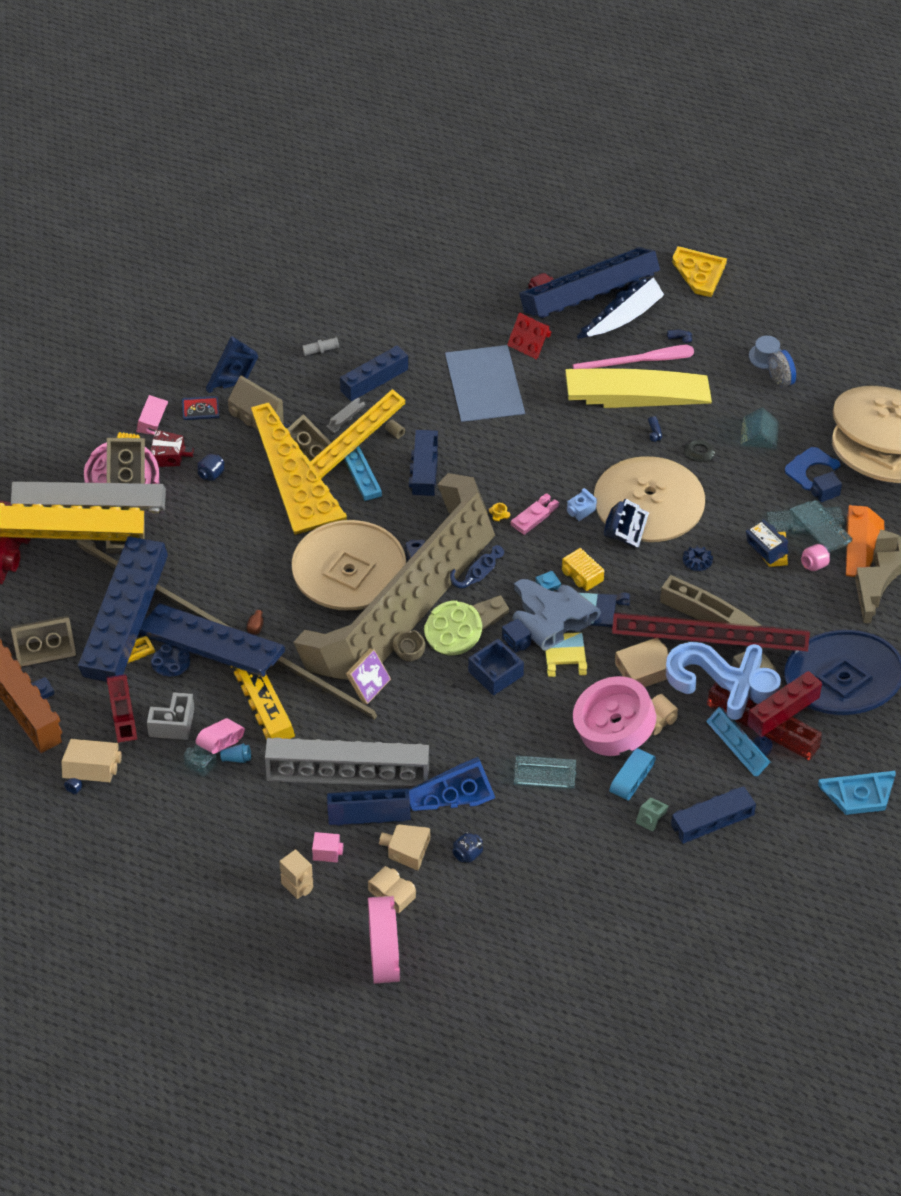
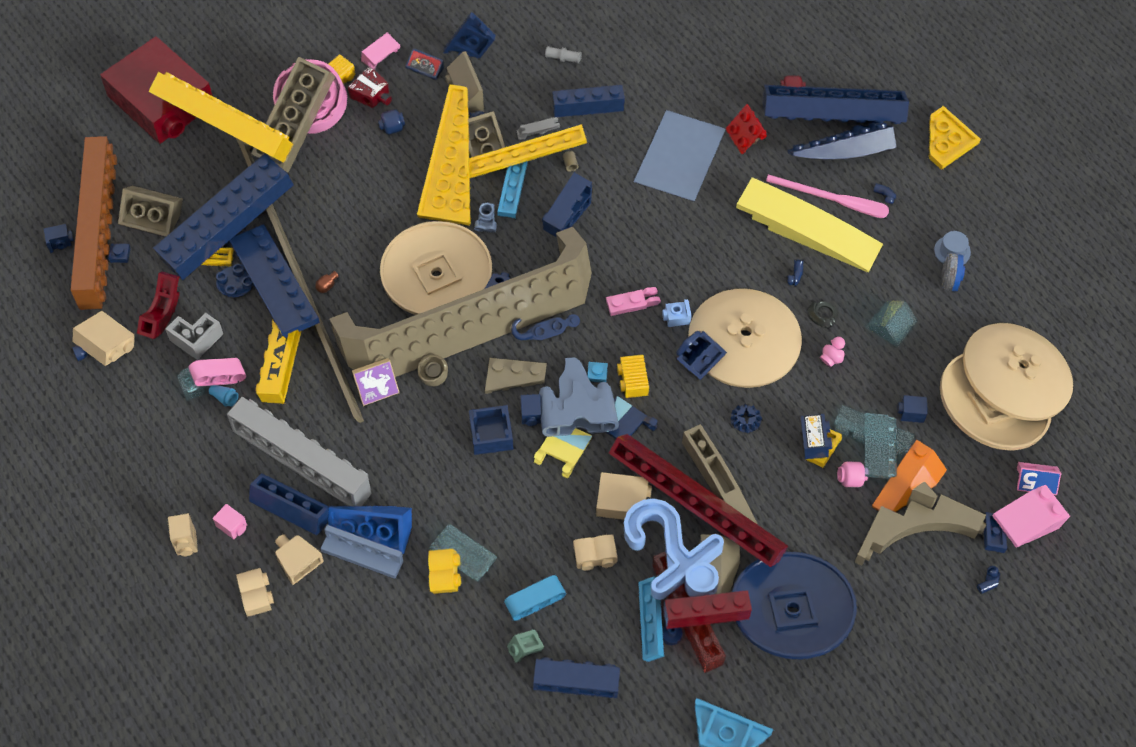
camera: 30 degrees right, 10 degrees up
light grey brick [11,482,166,513] -> none
bright pink brick [368,896,400,984] -> none
yellowish green tile [424,601,482,655] -> none
dark blue head [452,832,483,863] -> none
yellow plate [489,503,510,521] -> none
bright pink brick [573,676,656,756] -> none
blue piece [785,447,841,491] -> none
none -> sand blue fence [321,525,403,579]
none -> yellow brick [428,549,461,594]
none -> sand blue plate [474,203,497,232]
none -> bright pink animal [820,337,845,367]

